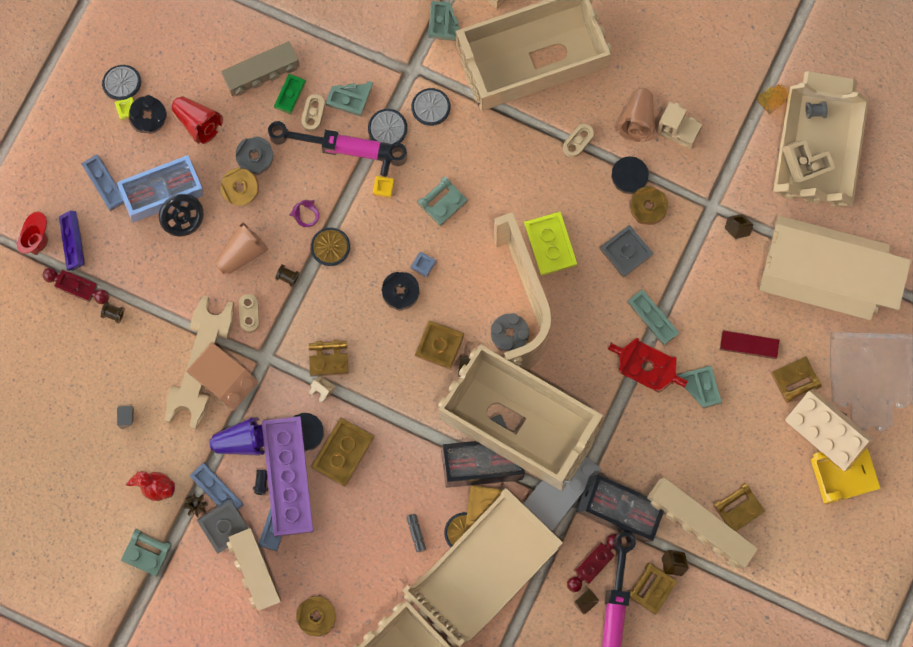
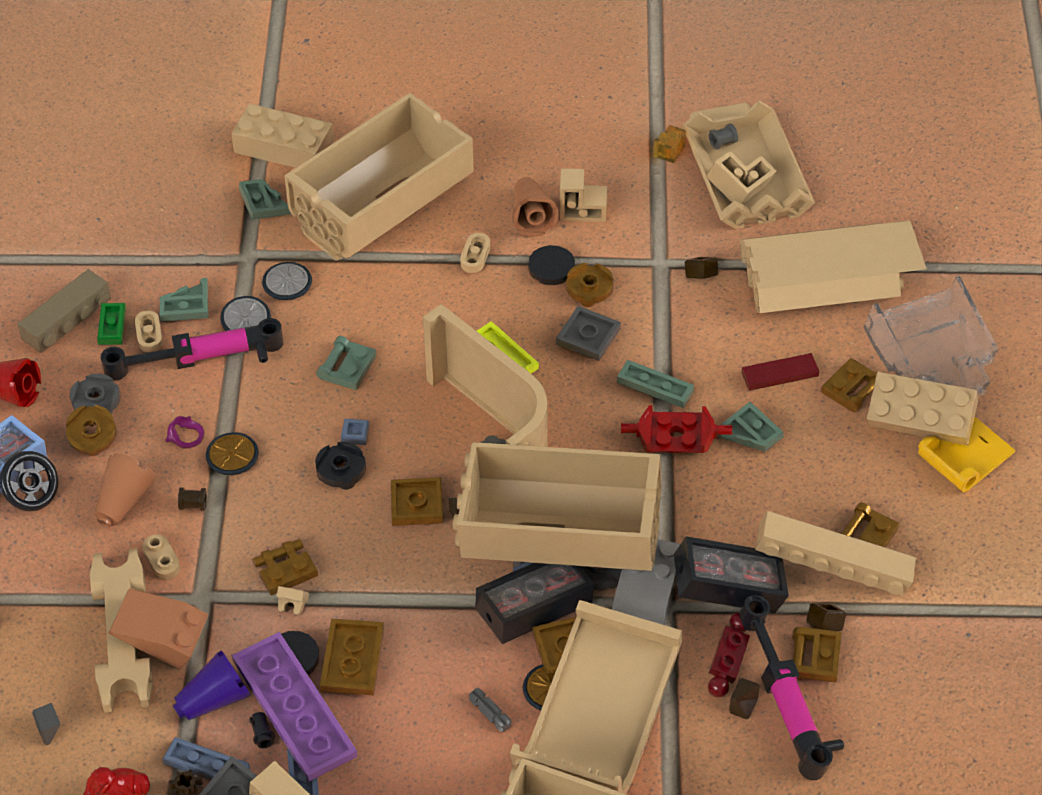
camera: 25 degrees left, 25 degrees down
yellow tile [373,176,395,198] -> none

